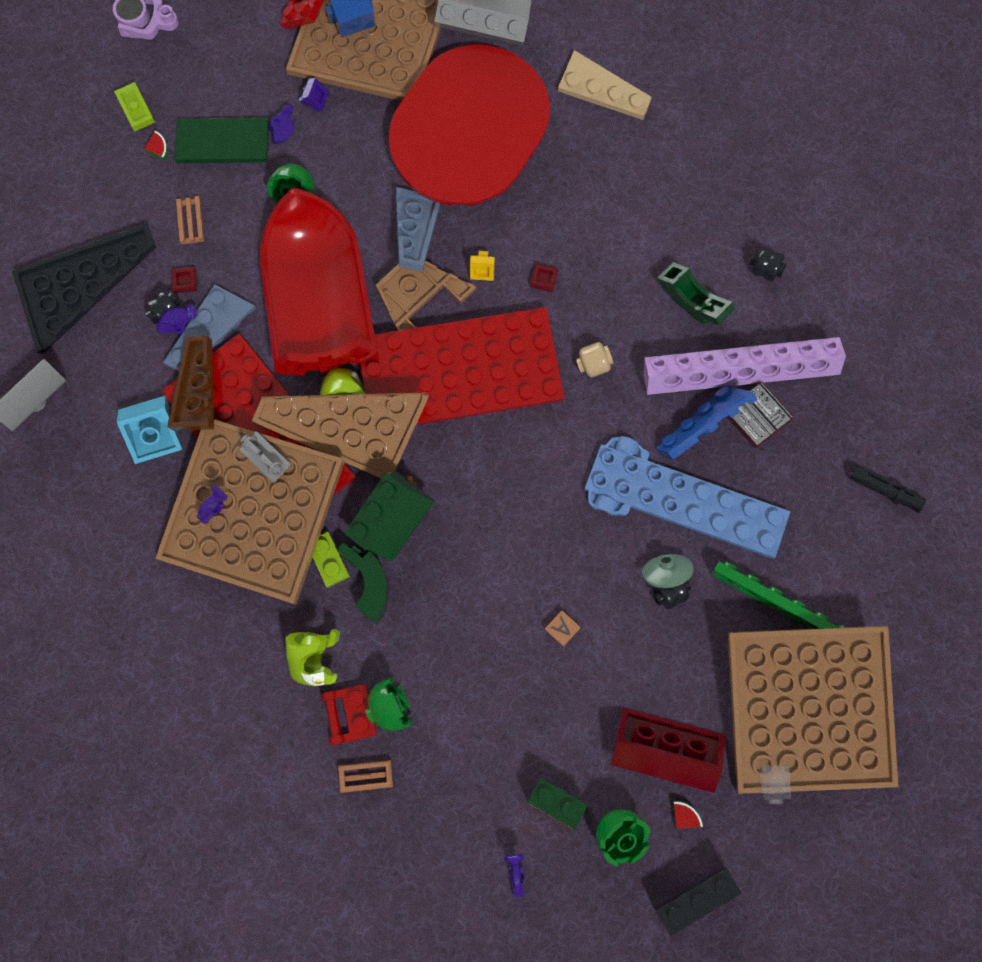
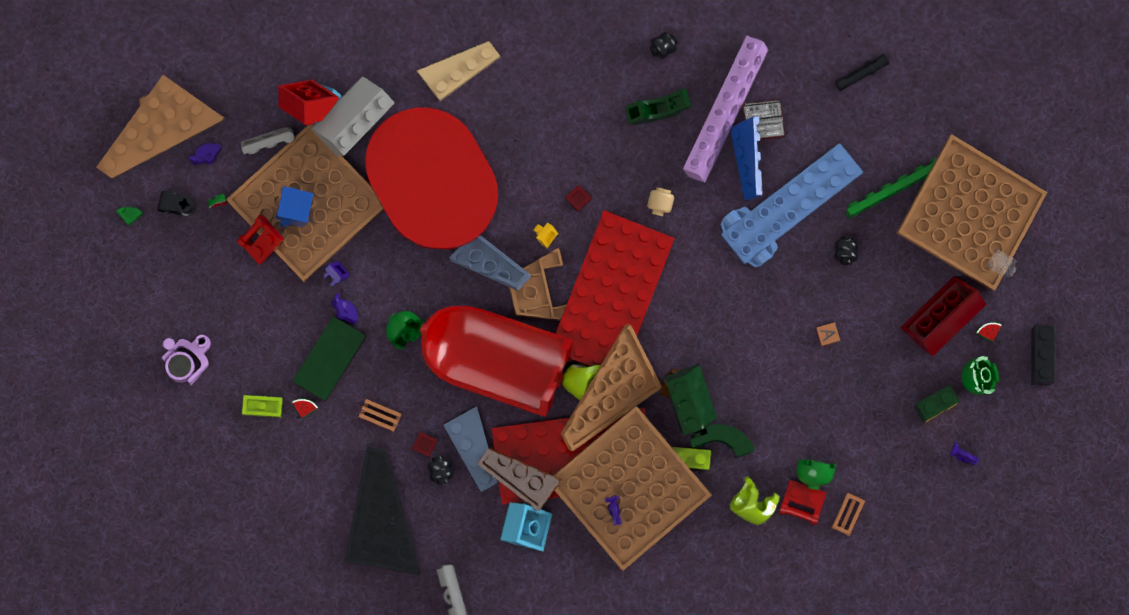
camera: 65 degrees left, 5 degrees up
dark purple piece [156,304,197,334] -> none
light grey hinge [239,431,291,483] -> none
sand green dish [642,554,694,588] -> none

